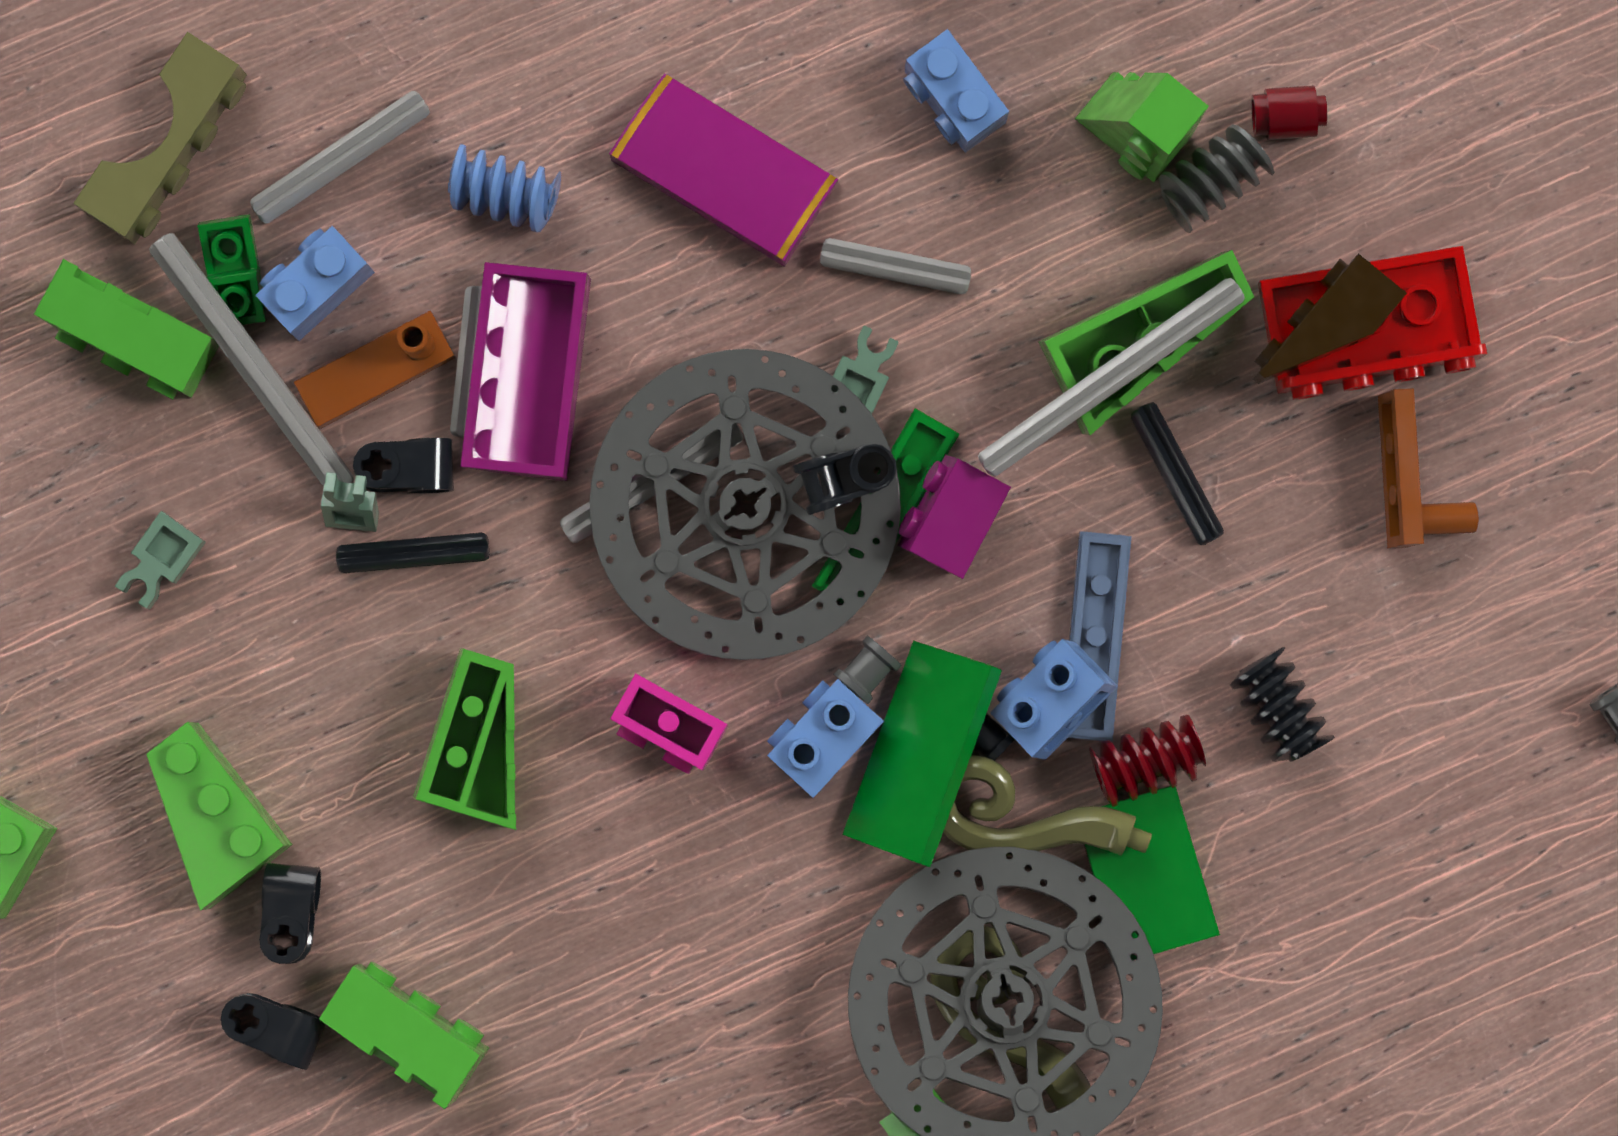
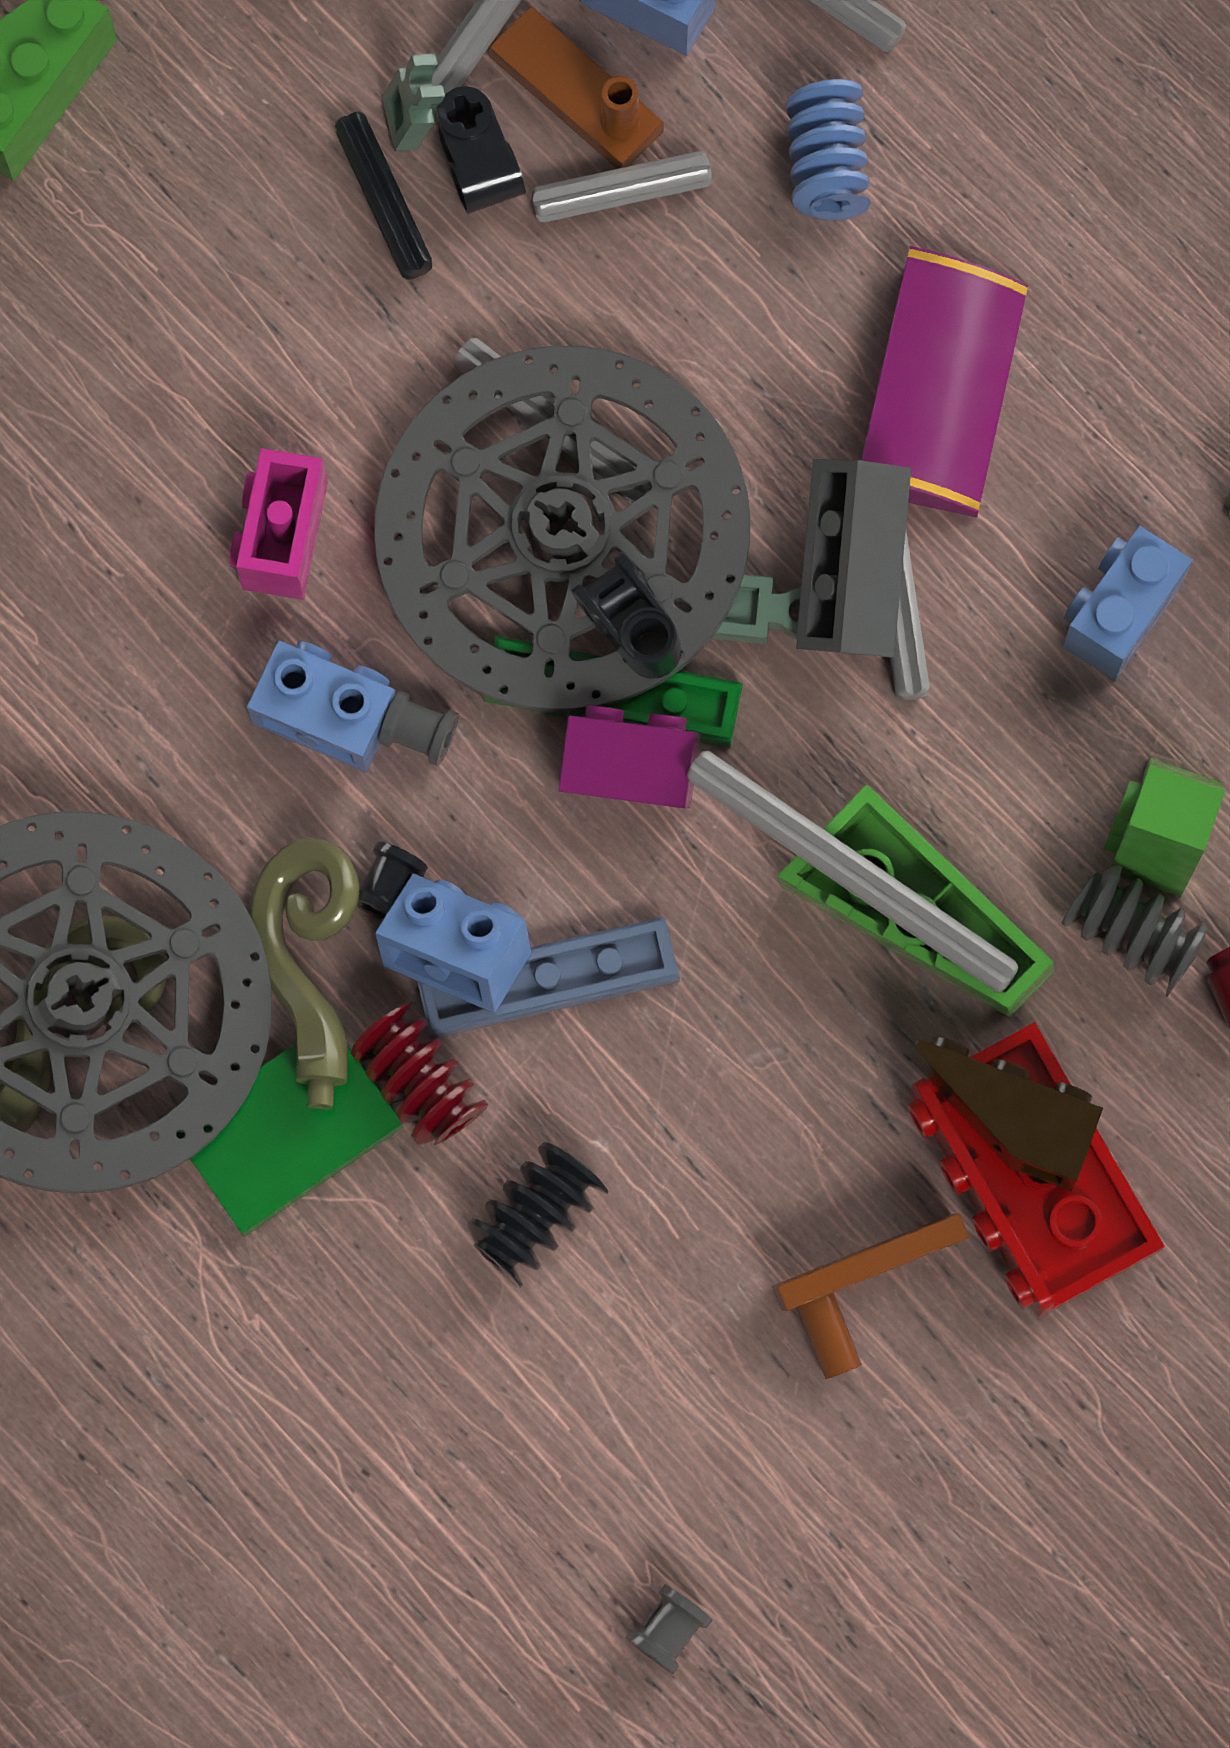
camera: 70 degrees right, 10 degrees down
bright green wedge [413,648,516,830] -> none
magenta slope [460,262,591,481] -> none
green tile [842,640,1002,867] -> none
black axle [1131,402,1224,545] -> none
none -> dark grey brick [796,459,911,657]

